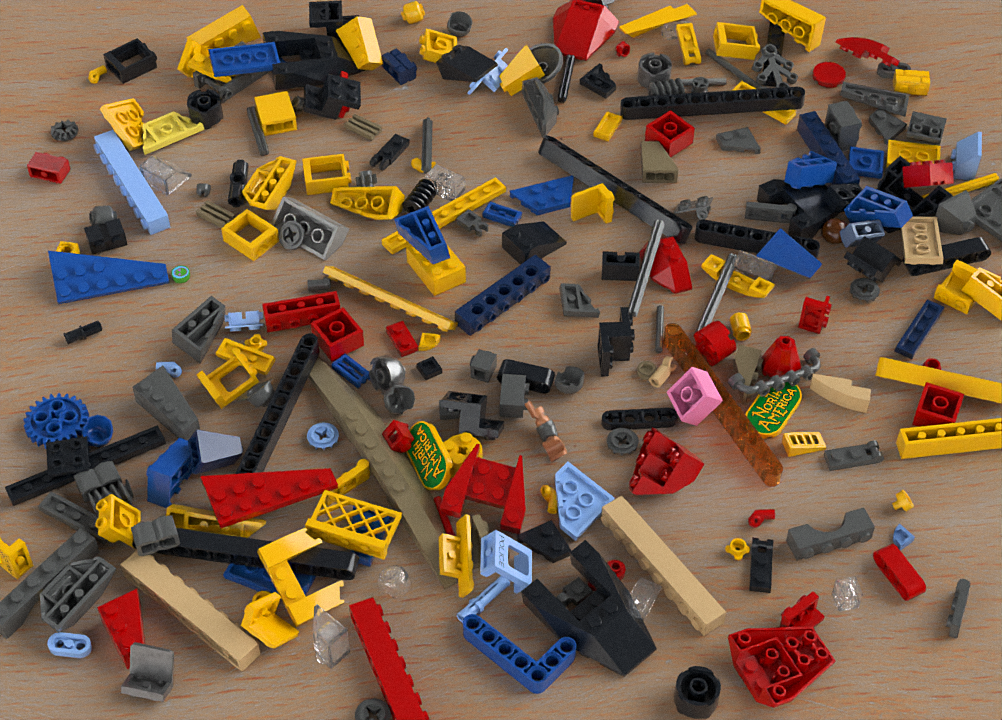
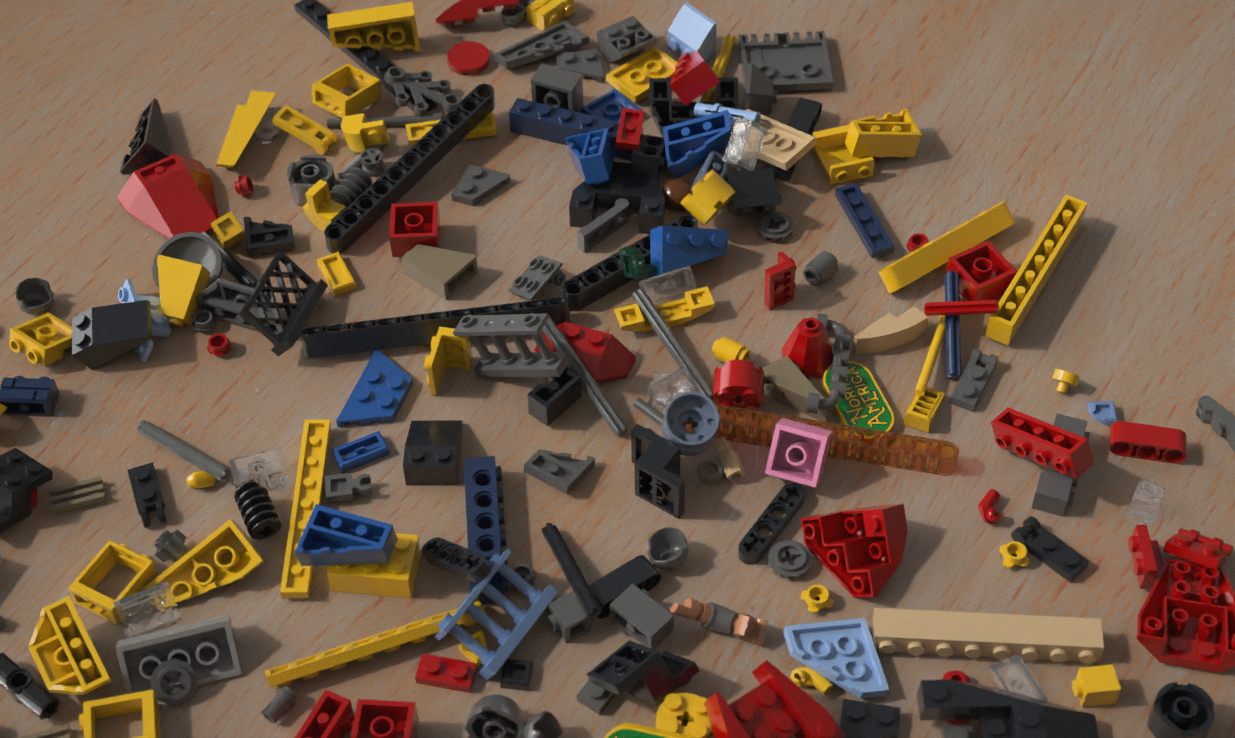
camera: 50 degrees left, 0 degrees up
none -> clear bracket [114,581,182,638]
none -> dark grey plate [192,310,216,332]
none -> red plate [207,333,232,356]
none -> yellow brick [211,211,245,249]
none -> black fence [239,250,328,356]
none -> yellow brick [303,179,346,232]
none -> yellow brick [341,113,390,152]
none -> black beam [421,537,491,582]
none -> medium blue fence [435,549,558,681]
none -> dark grey fence [453,313,570,377]
none -> dark grey plate [511,564,536,589]
none -> black axle [542,523,602,619]
none -> red plate [615,108,645,151]
none -> clear green bracket [618,246,657,281]
none -> clear hips [648,366,693,411]
none -> sand blue wheel [662,392,720,457]
none -> yellow brick [680,169,736,226]
none -> light blue pin [694,102,761,127]
none -> clear brick [722,118,767,172]
none -> yellow plate [801,585,833,613]
none -> dark grey brick [803,251,838,285]
none -> yellow bar [915,315,946,397]
none -> red axle [924,300,999,316]
none -> dark blue axle [944,270,962,380]
none -> red brick [991,407,1094,479]
none -> yellow brick [1072,664,1121,708]
none -> red plate [1163,528,1234,570]

